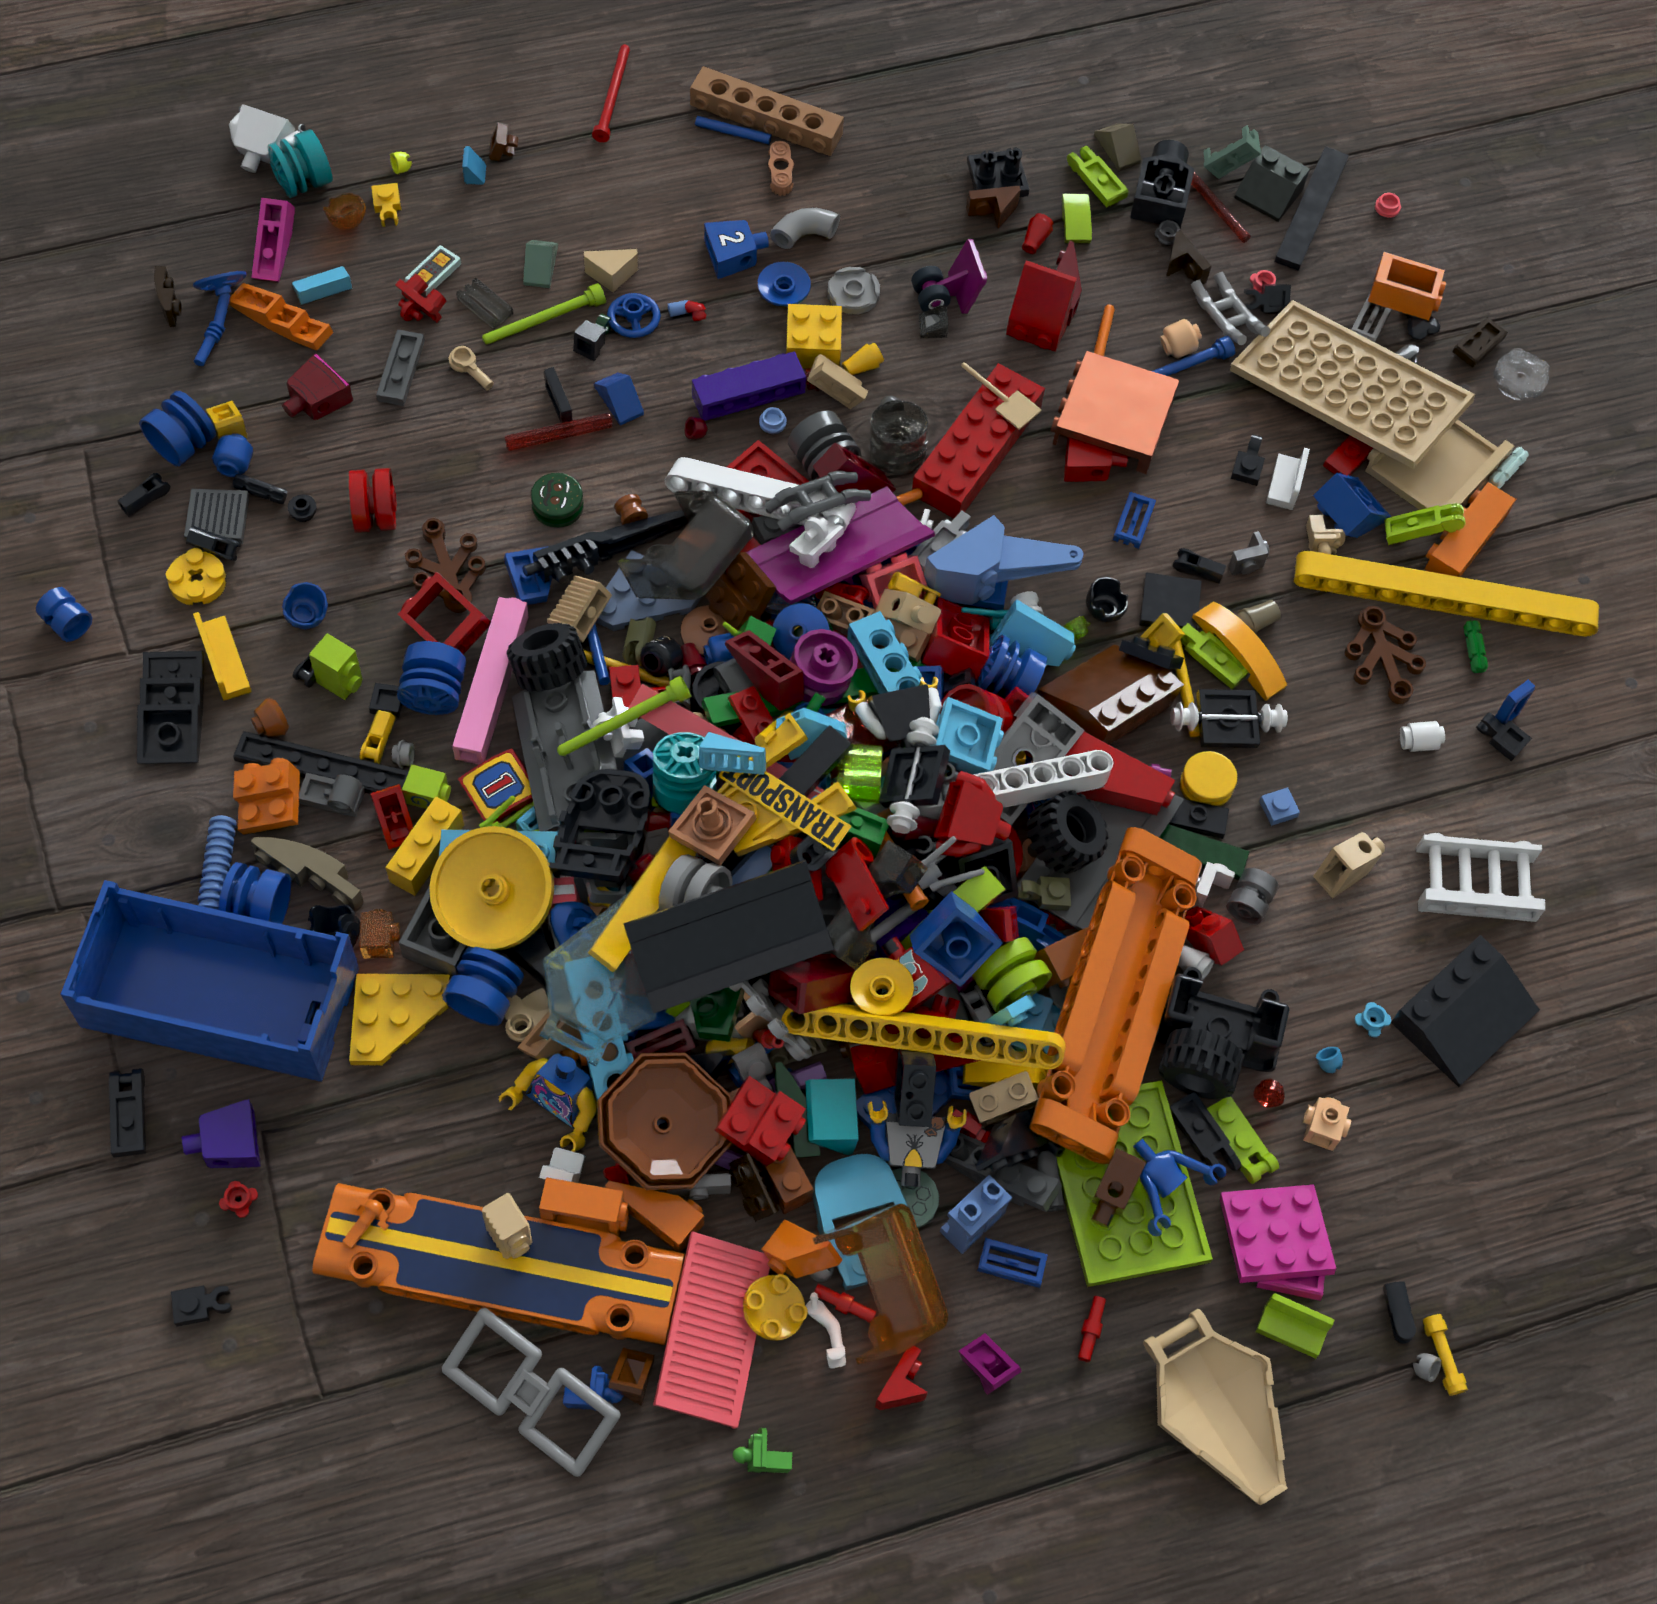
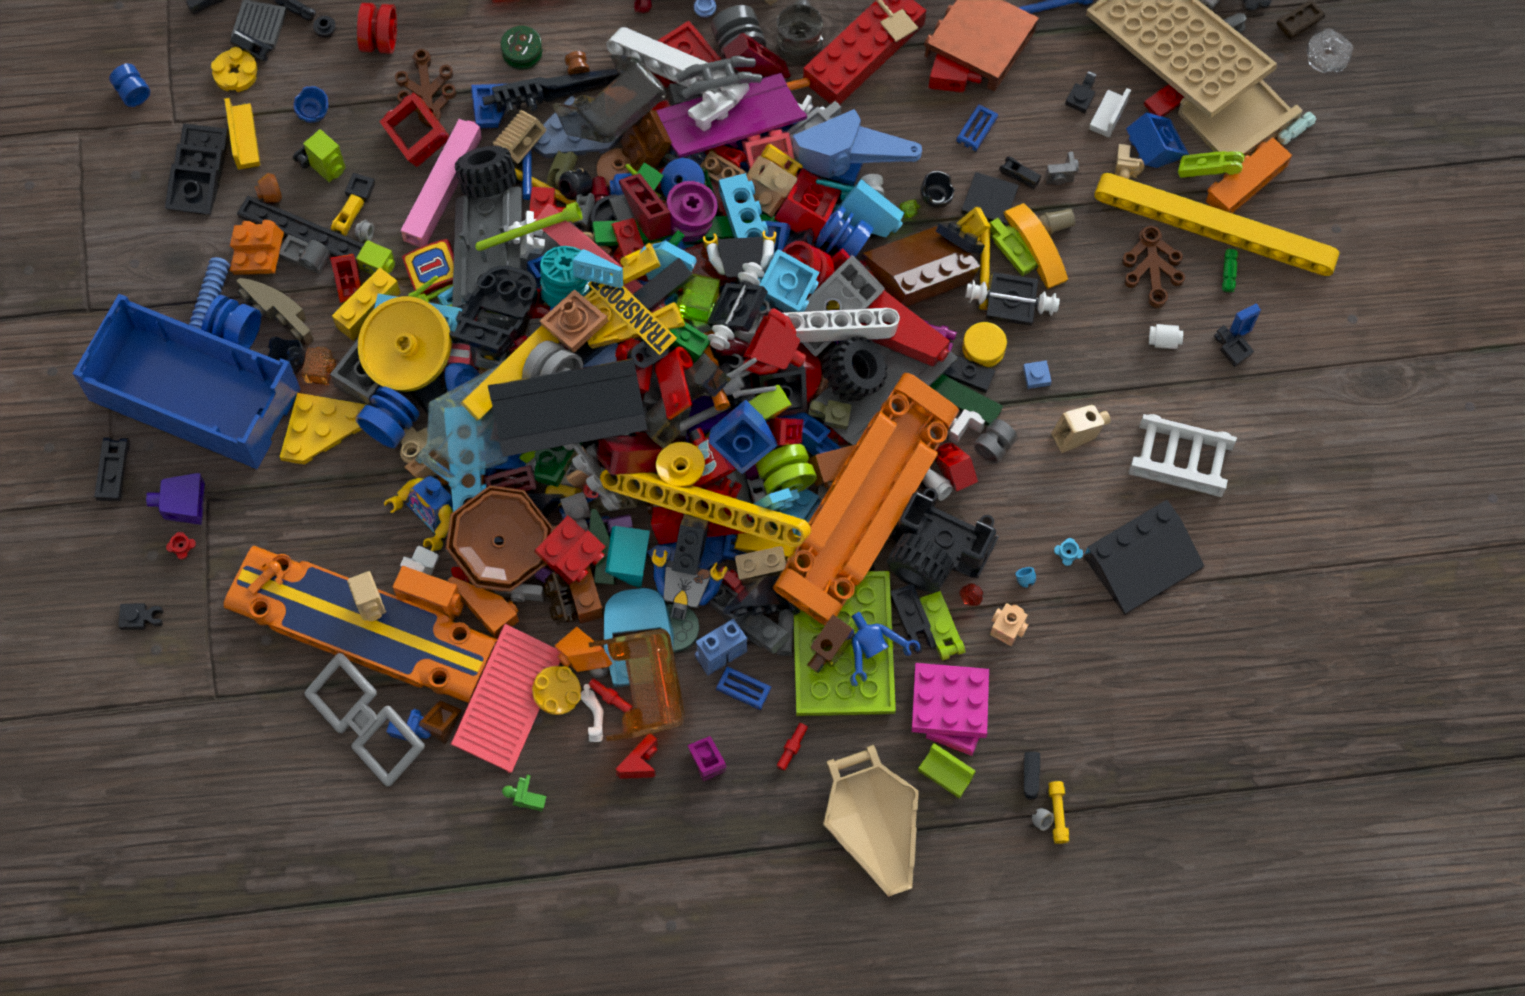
camera: 15 degrees right, 5 degrees up
blue wheel [397,641,466,715] -> none

